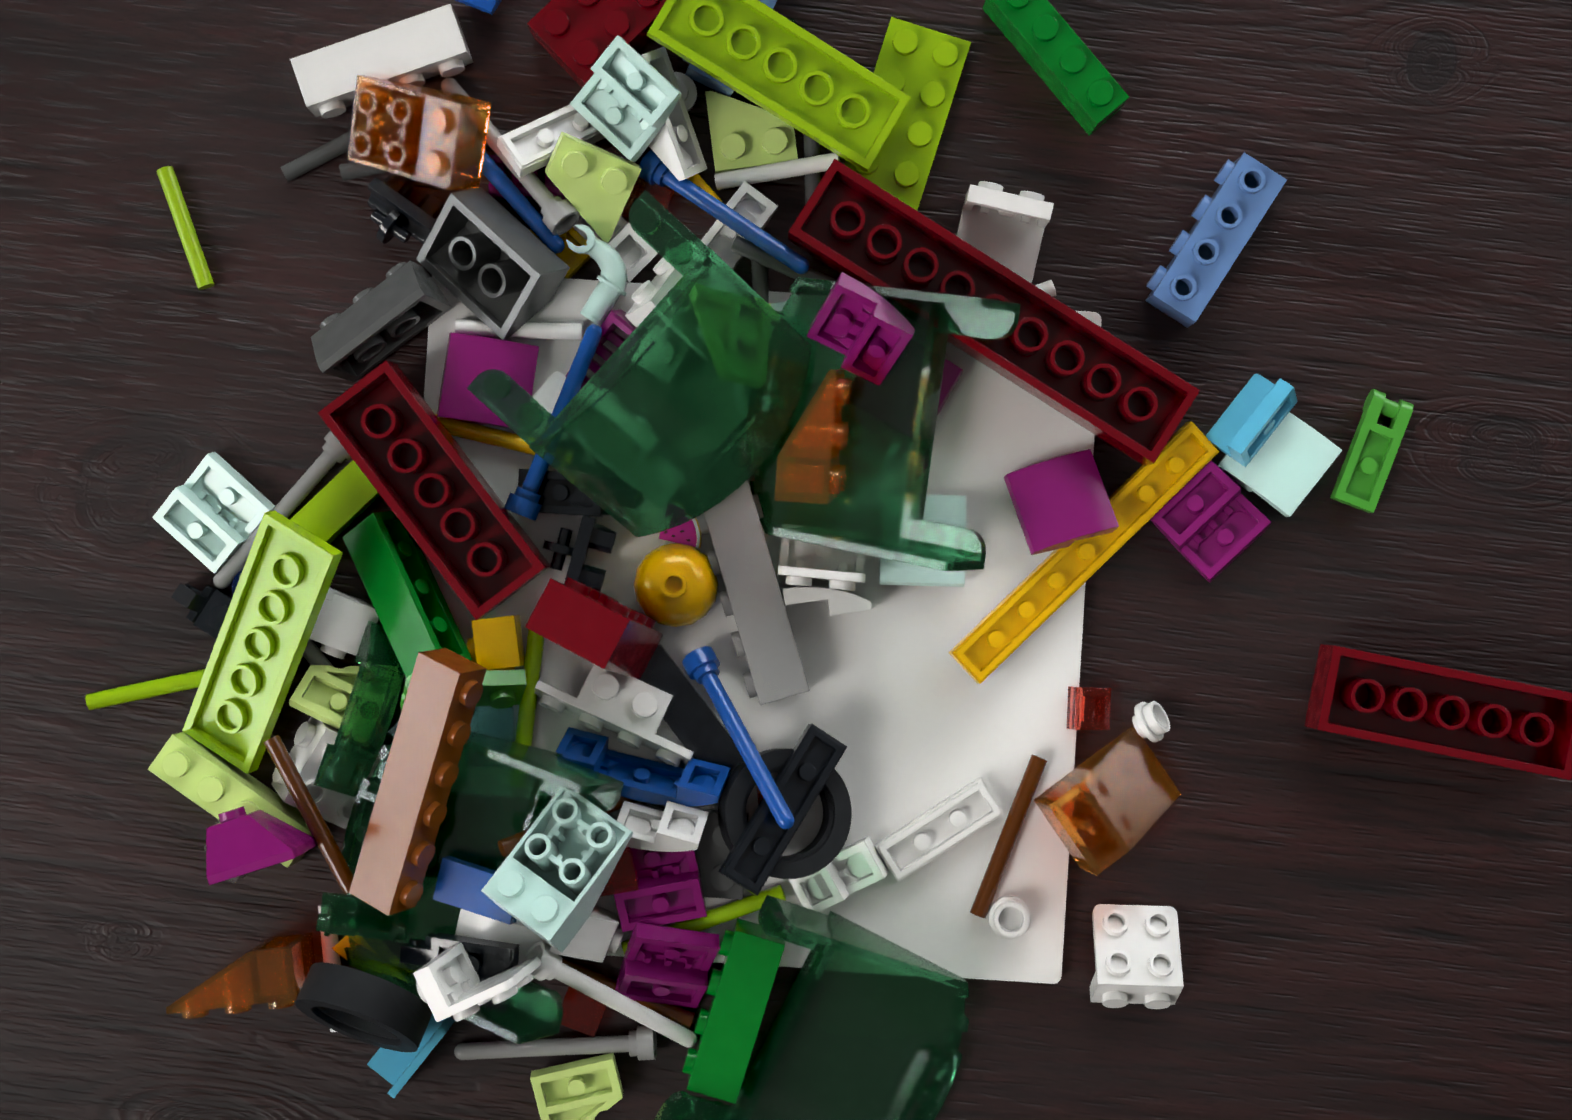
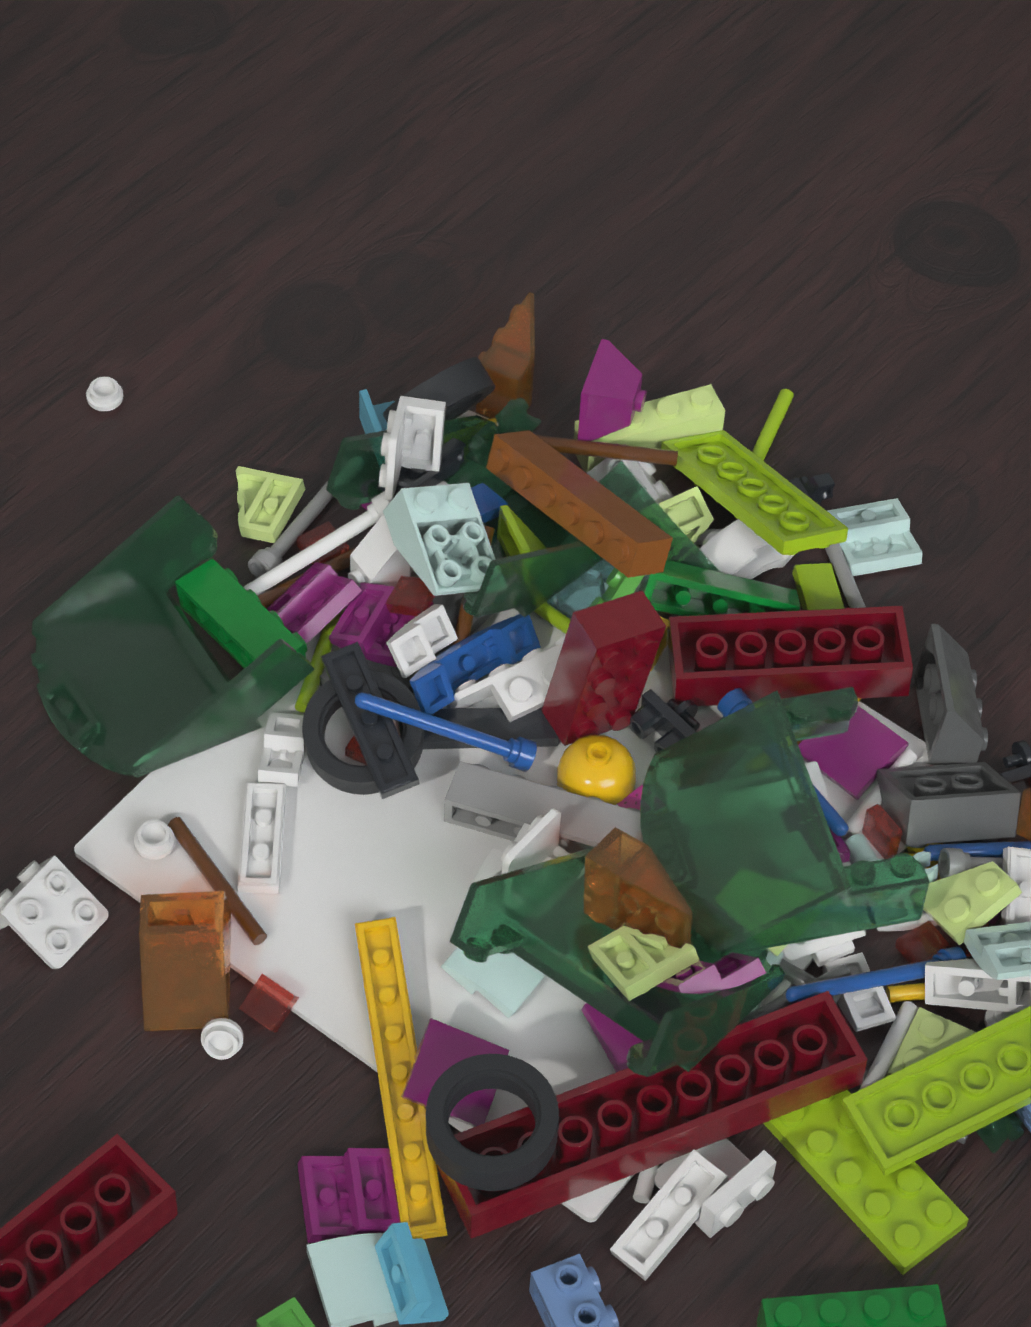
camera: 120 degrees right, 35 degrees down
none -> black tyre [426,1054,559,1191]
none -> lime slope [497,505,552,582]
none -> yellowish green wing [588,926,700,1001]
none -> white plate [610,1149,729,1281]
none -> clear red tile [862,804,902,860]

